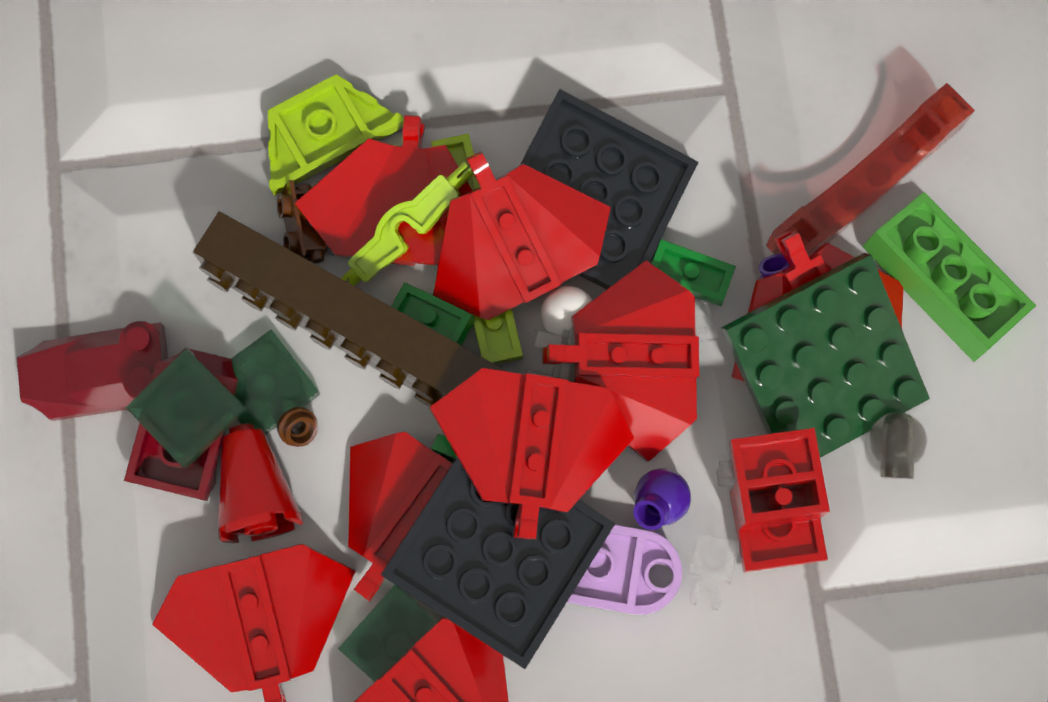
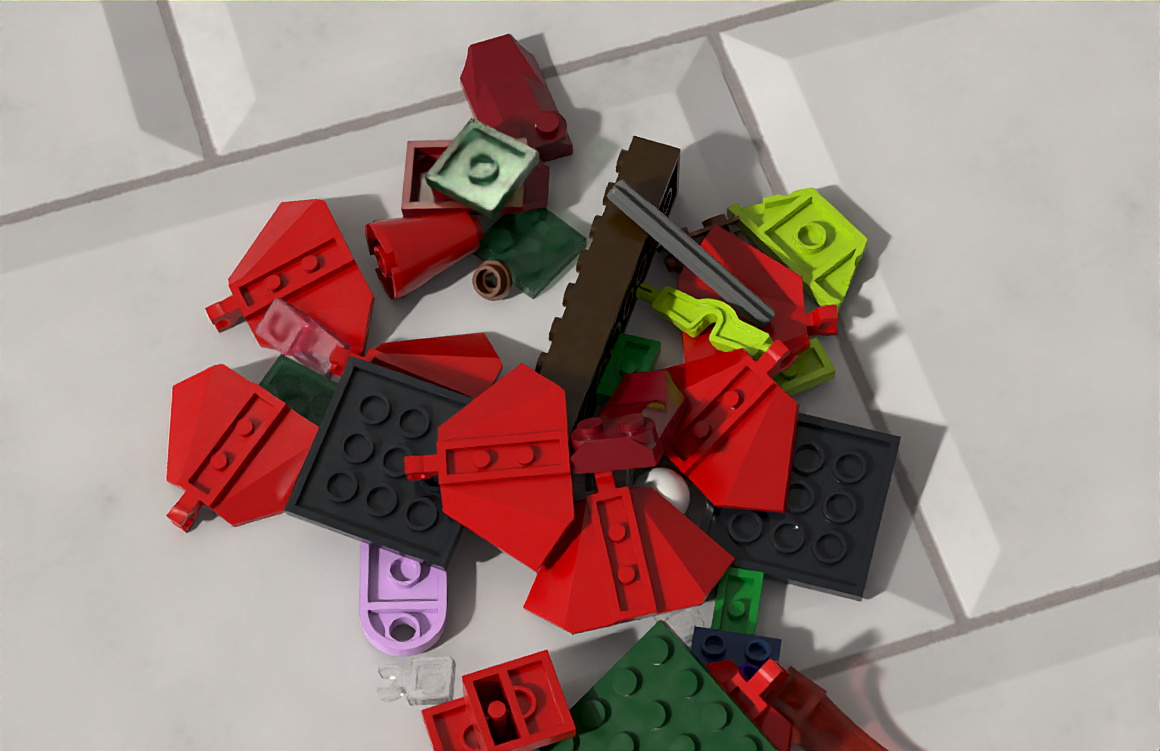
camera: 80 degrees right, 15 degrees down
dark purple piece [633,468,691,530] -> none
none -> clear pink slope [254,298,351,380]
none -> dark red slope [570,370,688,474]
none -> dark grey axle [607,180,776,329]
none -> dark blue hinge [691,626,782,668]

